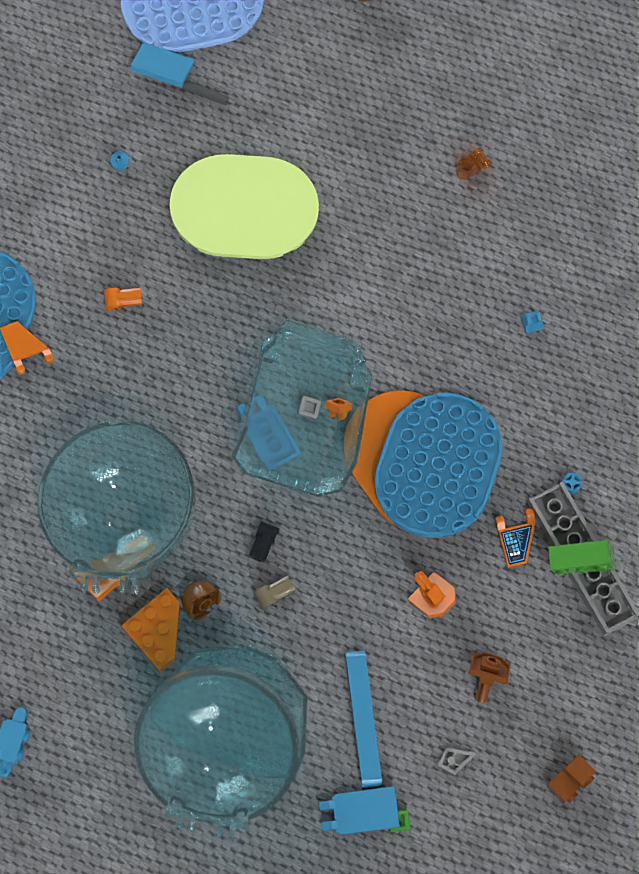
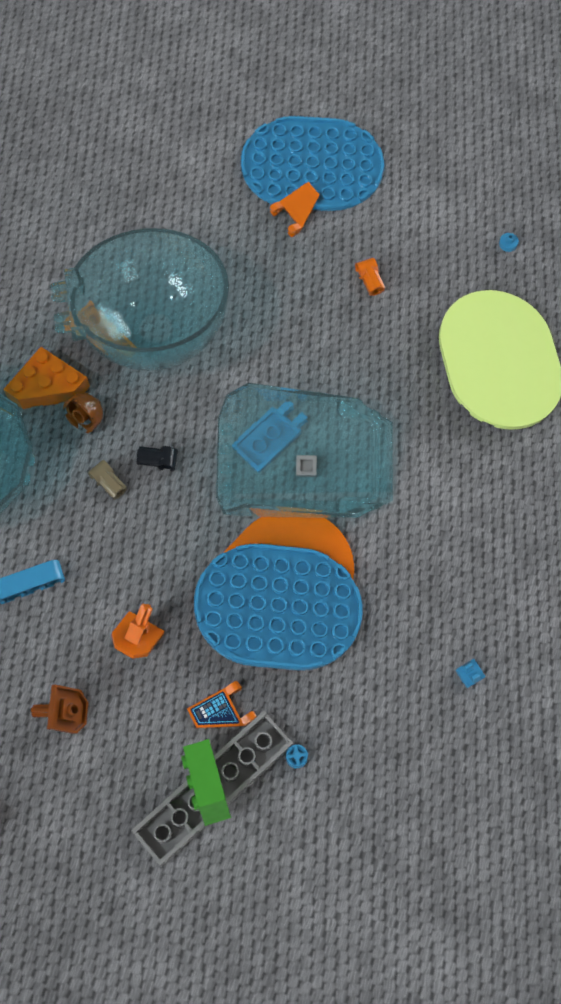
camera: 80 degrees right, 5 degrees down
orange tile [325,398,353,421] -> none

